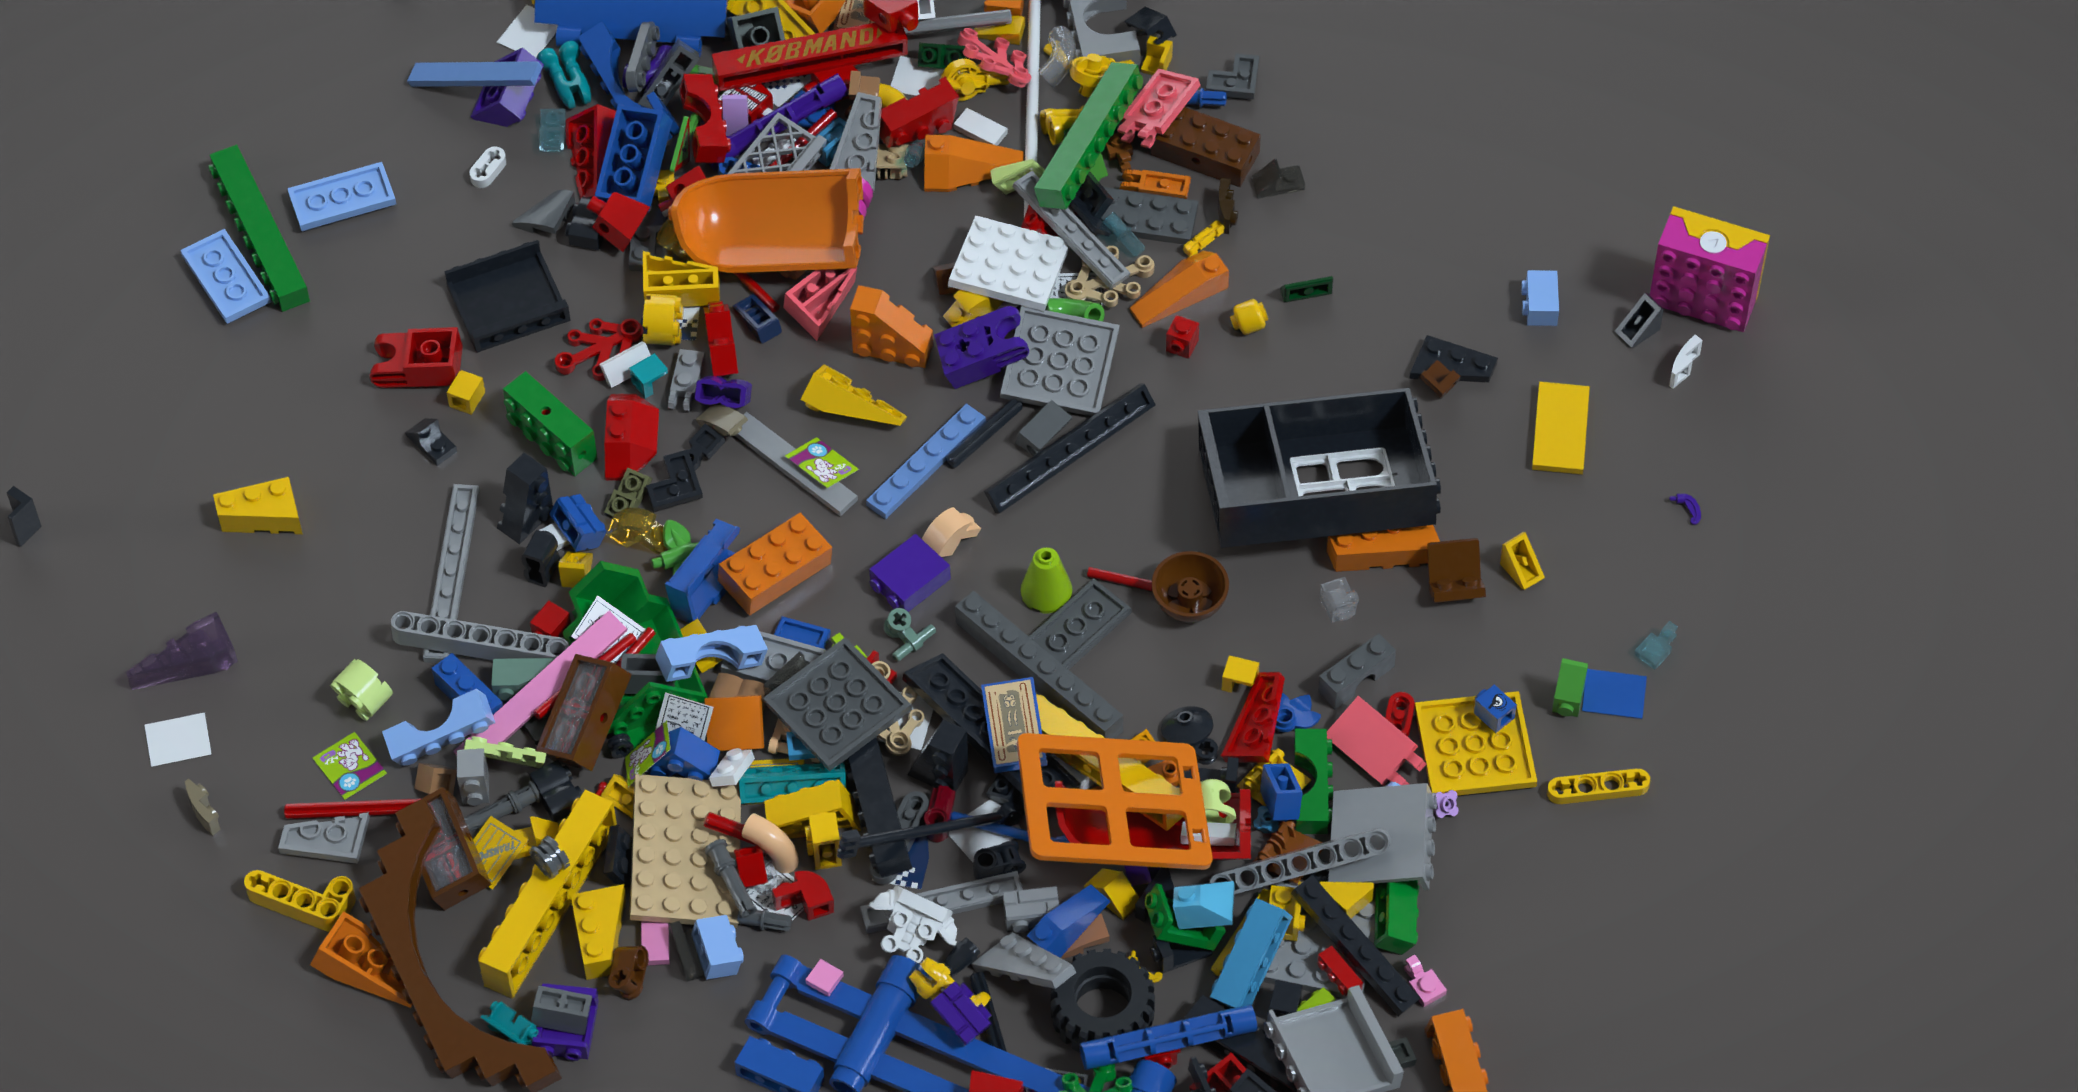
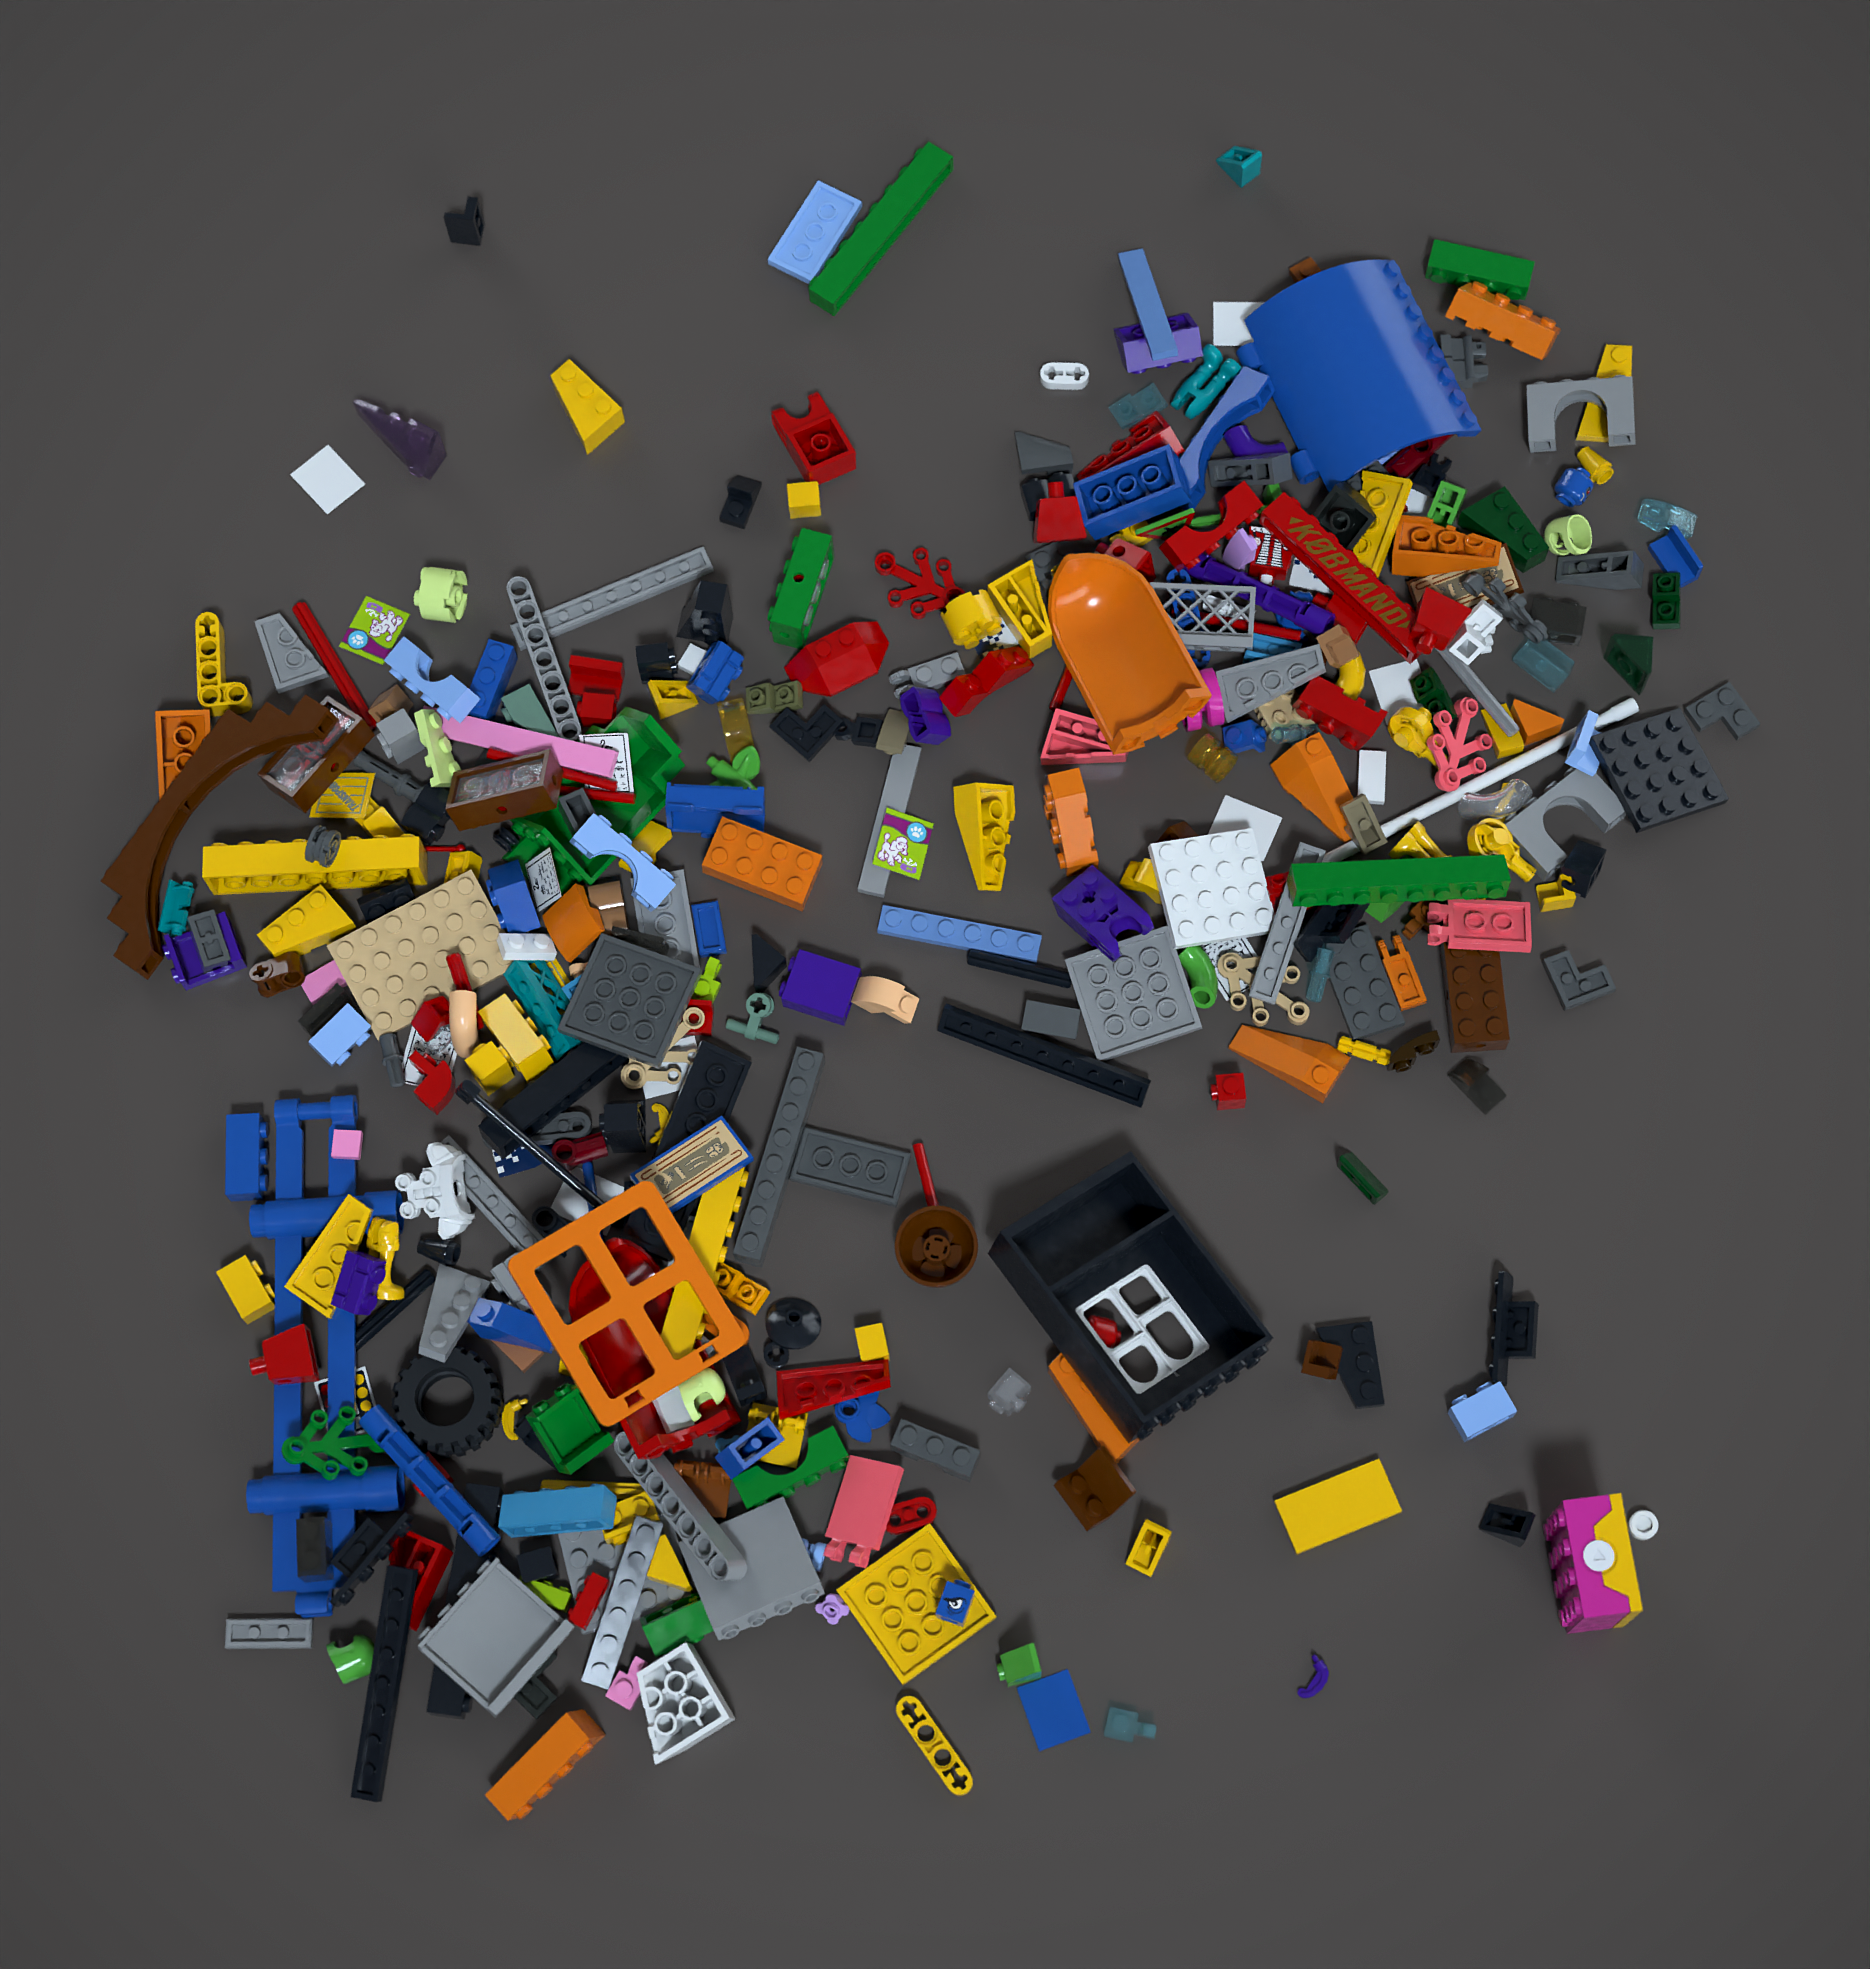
camera: 65 degrees right, 15 degrees up
dark tan slope [185,778,221,836] -> none
light blue plate [287,162,396,231] -> none
black panel [444,240,571,353] -> none
white tile [599,341,650,388] -> none
sticker [625,720,671,787] -> none
dark grey plate [626,21,660,92] -> none
teal panel [629,353,668,399] -> none
blue tile [647,91,680,135] -> none
dark grey pin [704,839,757,918] -> none
dark blue slope [733,294,782,343] -> none
yellowish green slope [991,159,1045,195] -> none
lime cone [1021,547,1072,614] -> none
medium azure slope [1173,881,1234,929] -> none
blue axle [1187,88,1227,108] -> none
yellow head [1230,299,1269,335] -> none
white slope [1669,335,1703,389] -> none
none -> yellow wing [284,1194,373,1319]
none -> red panel [568,655,625,702]
none -> white wedge [637,1642,735,1765]
none -> black slope [751,934,787,993]
none -> clear yellow wheel [1187,733,1238,783]
none -> white sticker [1208,795,1282,861]
none -> blue bracket [1223,720,1267,755]
none -> dark tan slope [1339,794,1387,855]
none -> black bracket [1489,1271,1539,1386]

